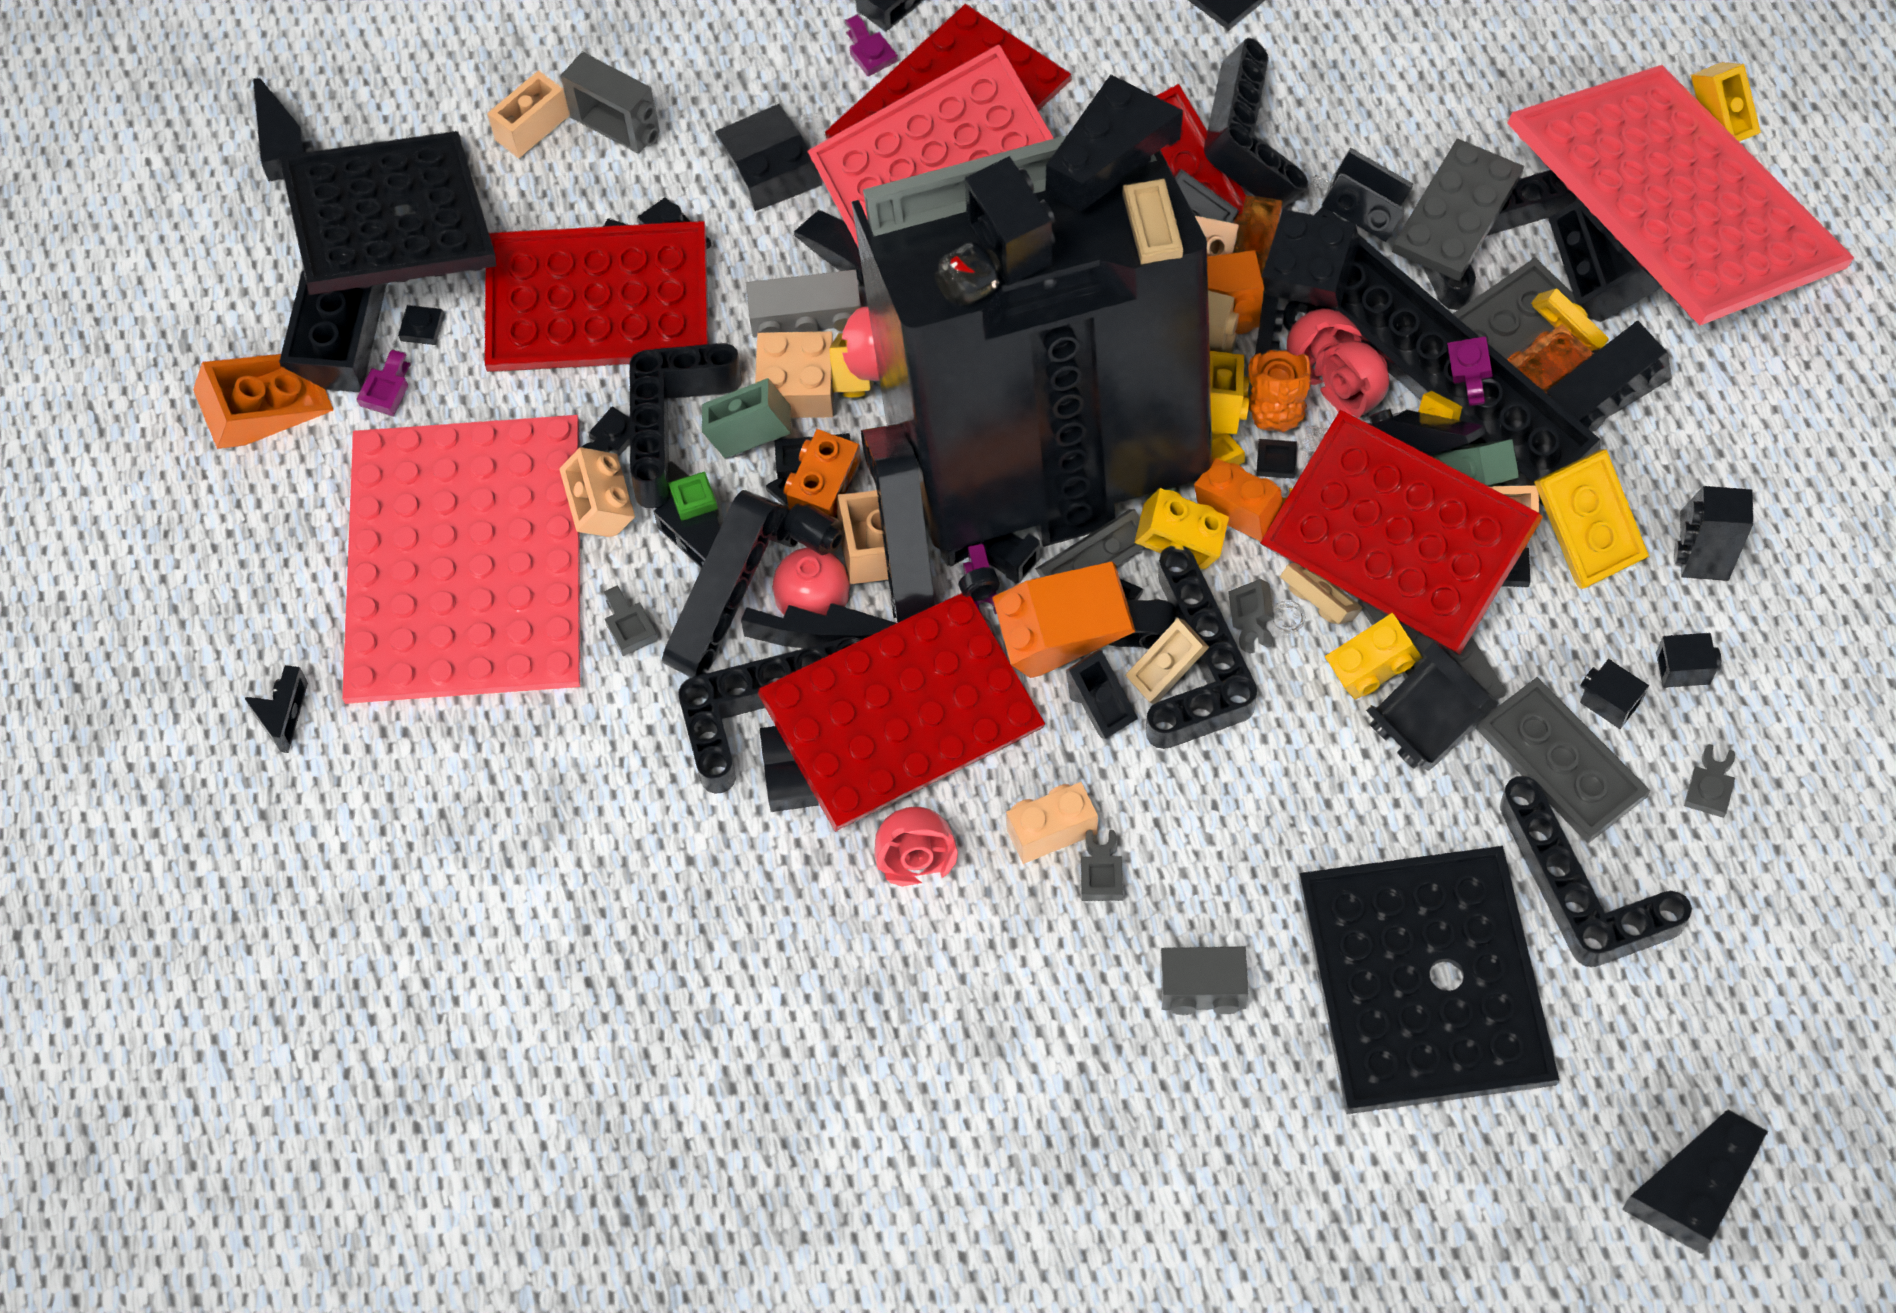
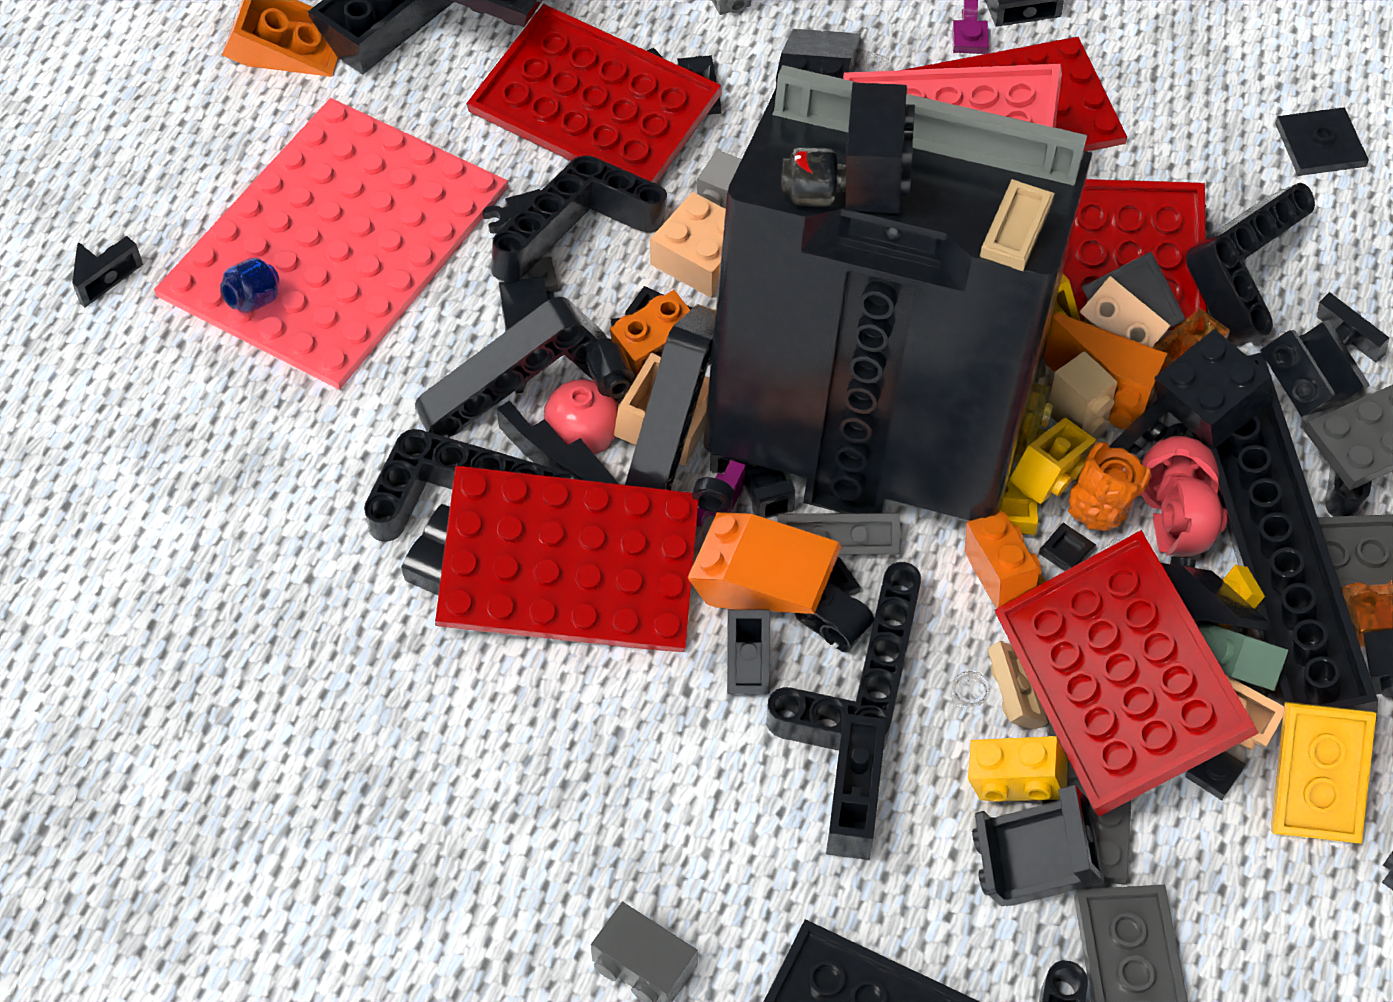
camera: 30 degrees right, 5 degrees down
magenta plate [356,349,411,416] -> none
black plate [398,305,444,345] -> none
light nougat brick [559,447,635,537] -> none
dark grey plate [604,585,658,656] -> none
bright green tile [668,471,718,521] -> none
sand green brick [702,378,791,459] -> none
coral cylinder [874,807,958,886] -> none
light nougat brick [1006,782,1098,864] -> none
black wedge [1045,74,1183,211] -> none
dark grey plate [1081,830,1123,901] -> none
tan plate [1125,618,1209,704] -> none
yellow brick [1134,488,1229,569] -> none
dark grey plate [1228,579,1274,654] -> none
magenta plate [1447,336,1492,406] -> none
black brick [1580,659,1649,729] -> none
black brick [1656,633,1722,688] -> none
none -> clear blue head [220,257,279,313]
none -> black slope [826,713,887,860]
none -> black tile [1317,292,1390,363]

